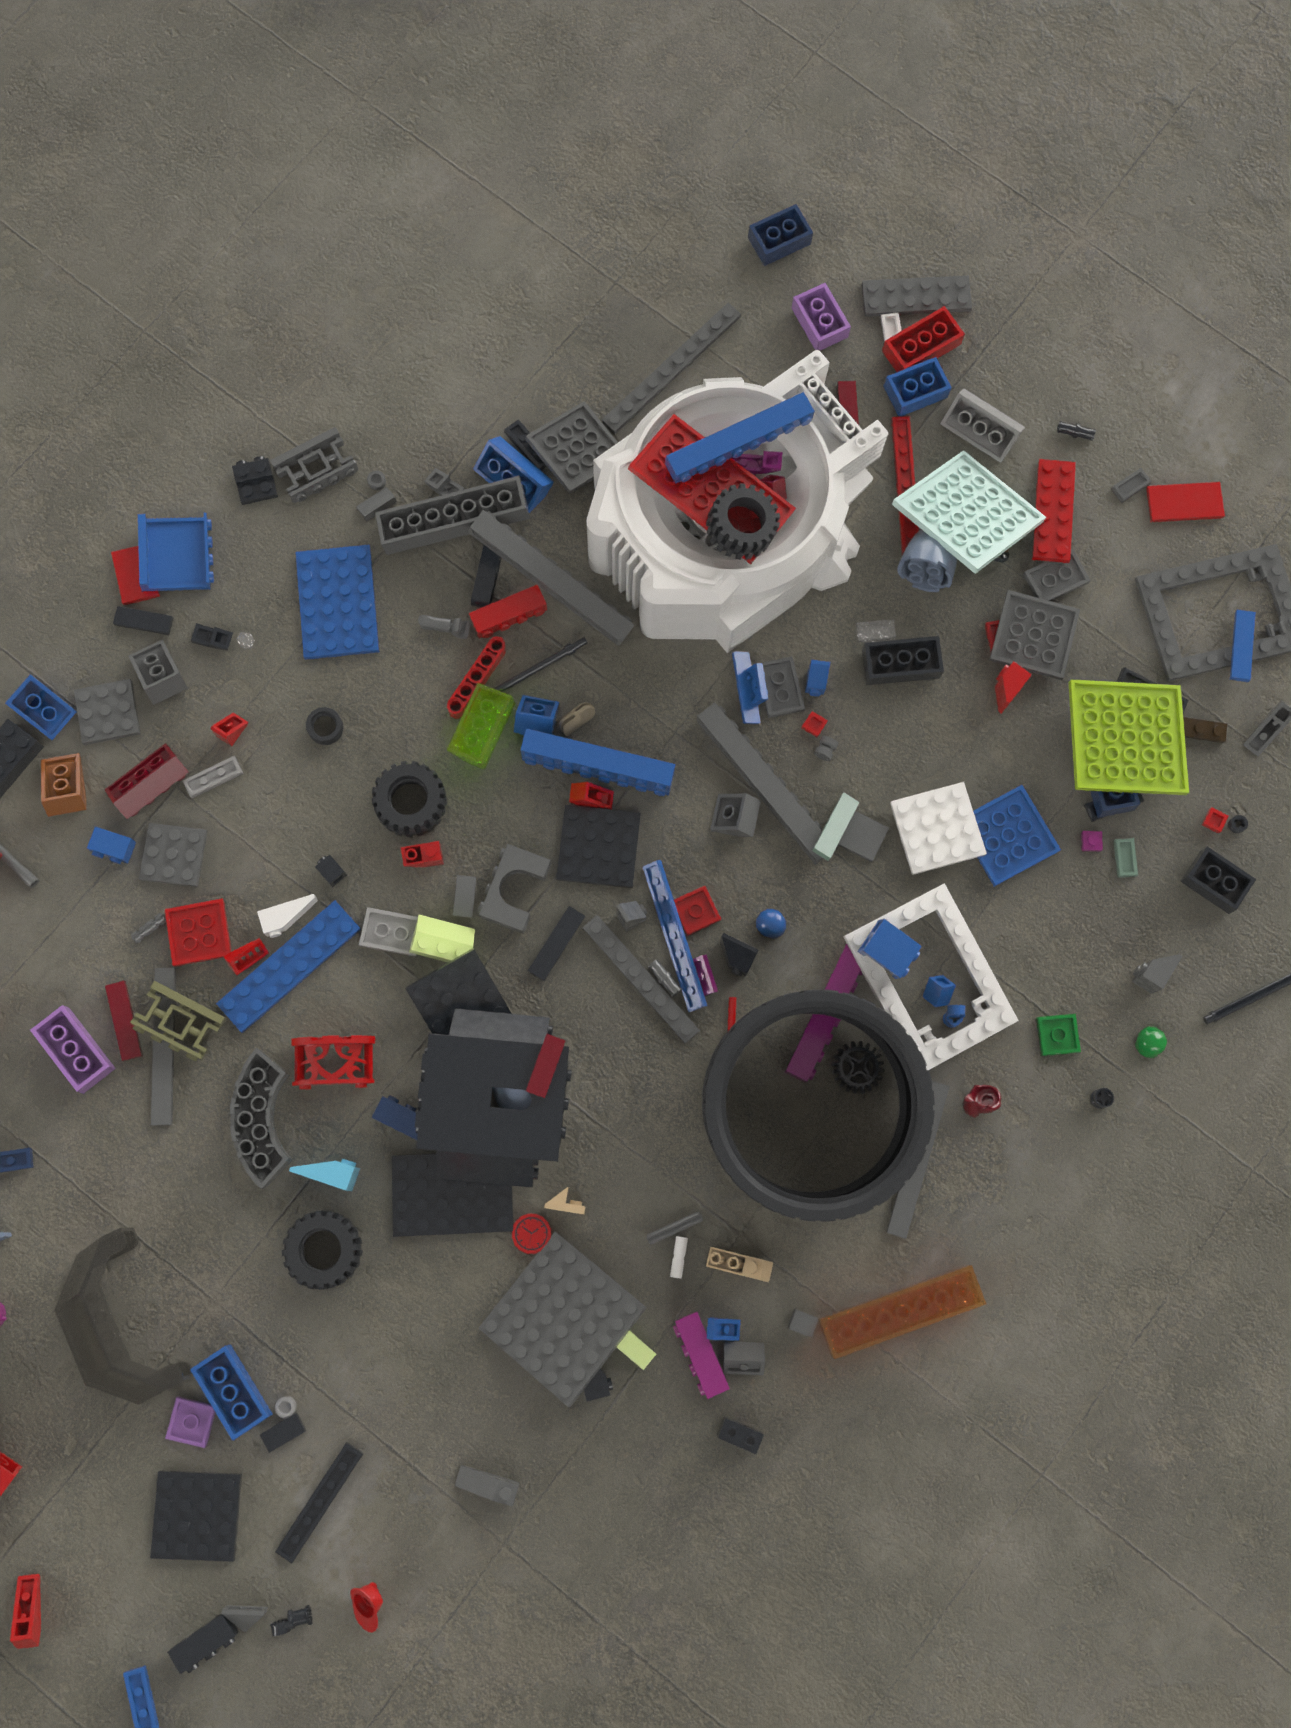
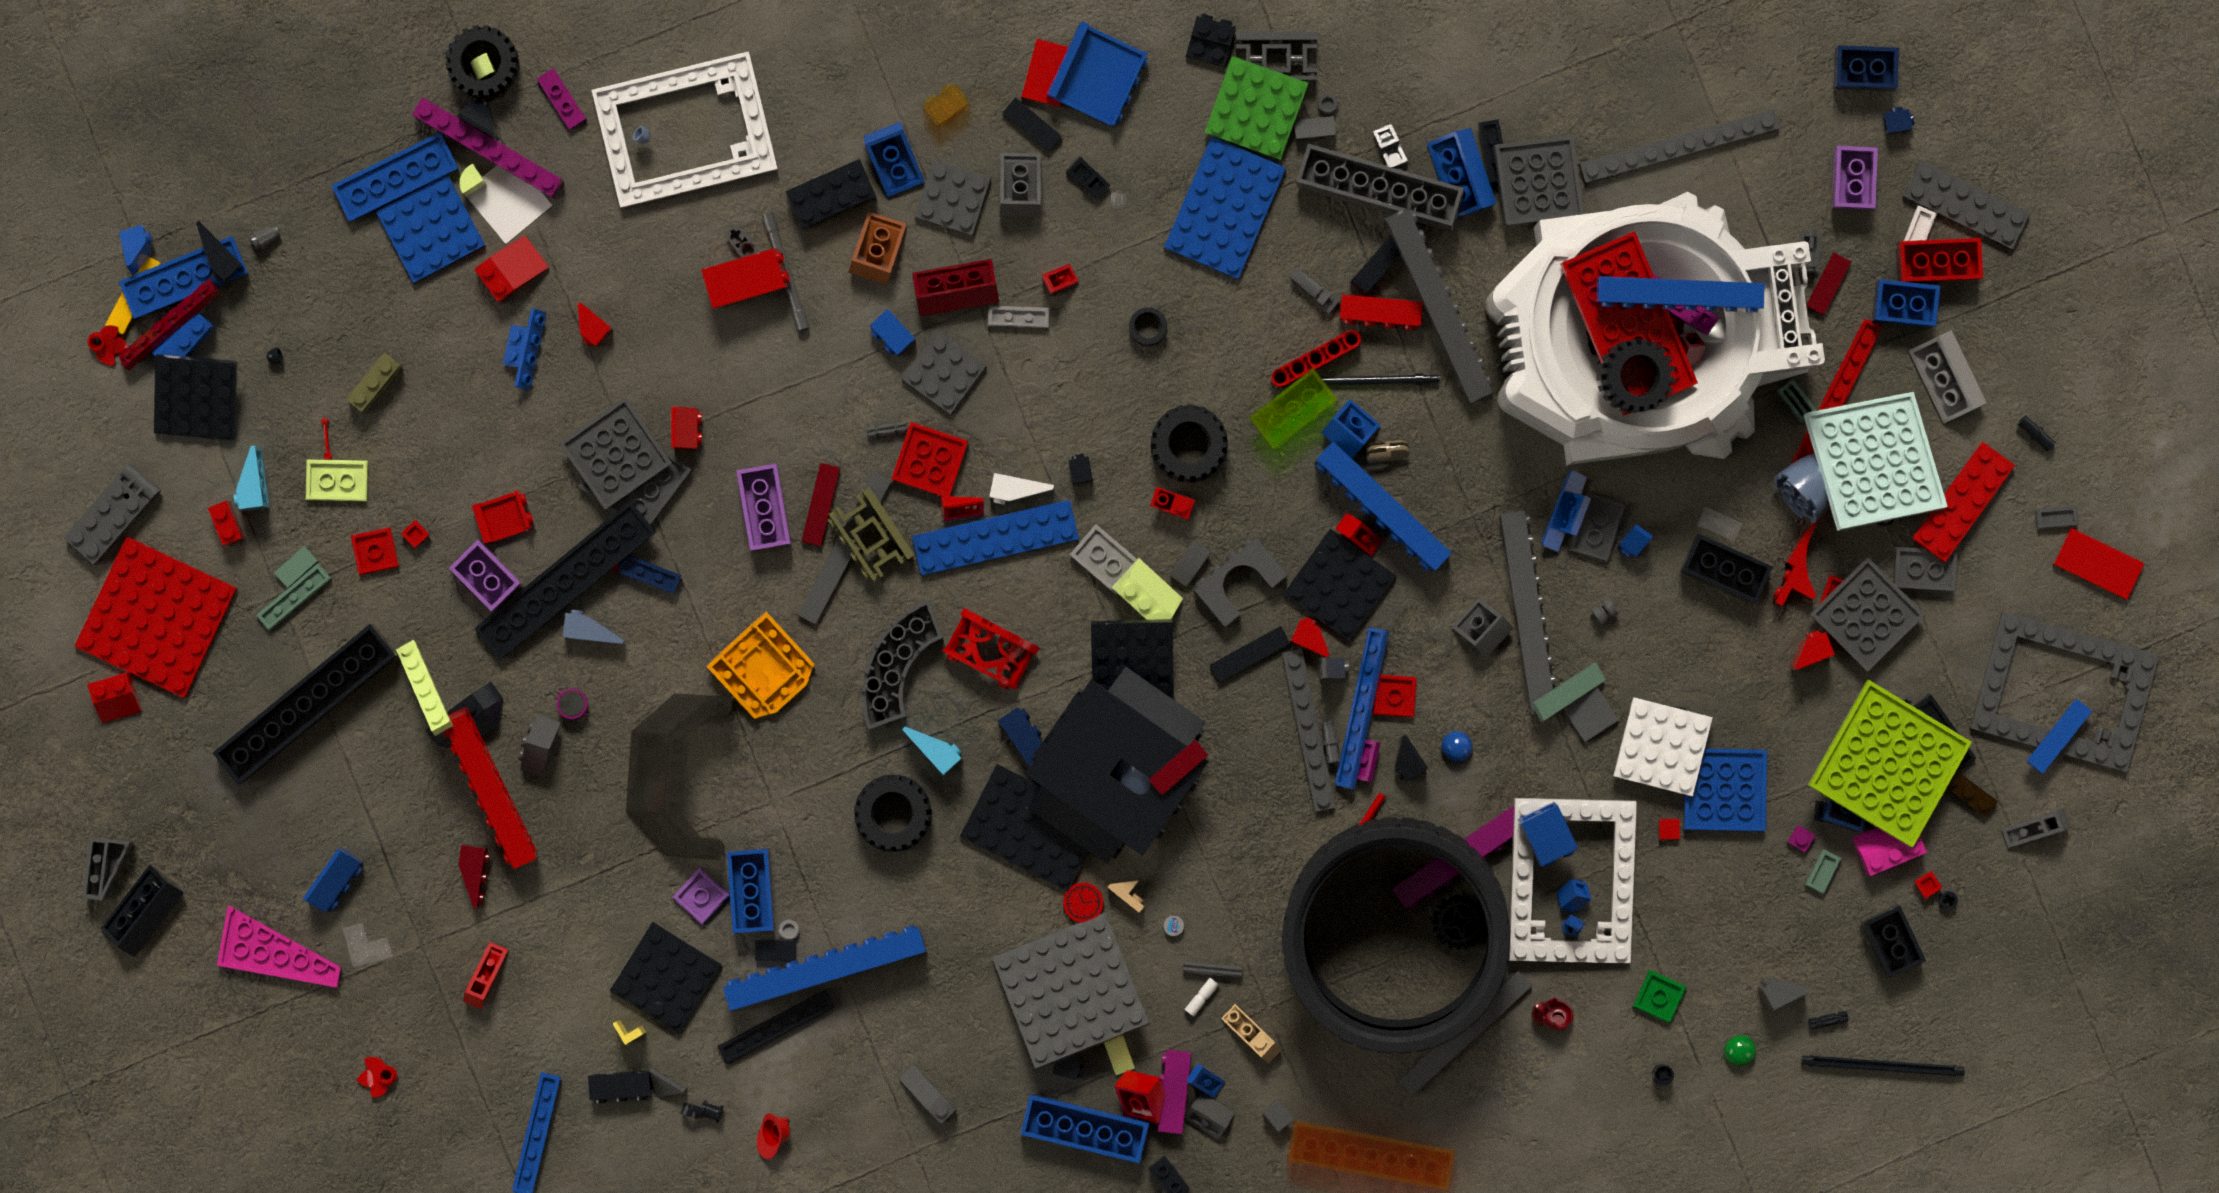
camera: 30 degrees right, 10 degrees up
red plate [802,711,828,738] -> none
none -> light yellow panel [613,1020,646,1044]
none -> light orange wedge [706,611,814,719]
none -> blue brick [723,925,927,1011]
none -> clear yellow brick [923,83,970,128]
none -> blue brick [1020,1093,1149,1163]
none -> red slope [1114,1070,1165,1124]
none -> light grey tile [1164,916,1184,936]
none -> bright green plate [1204,56,1308,160]
none -> red slope [1290,617,1329,658]
none -> red tile [1659,819,1680,839]
none -> red slope [1772,508,1831,606]
none -> sand green tile [1776,379,1817,423]
none -> black axle [1808,1011,1848,1030]
none -> dark pink slope [1852,827,1927,876]
none -> dark blue brick [1882,107,1915,135]

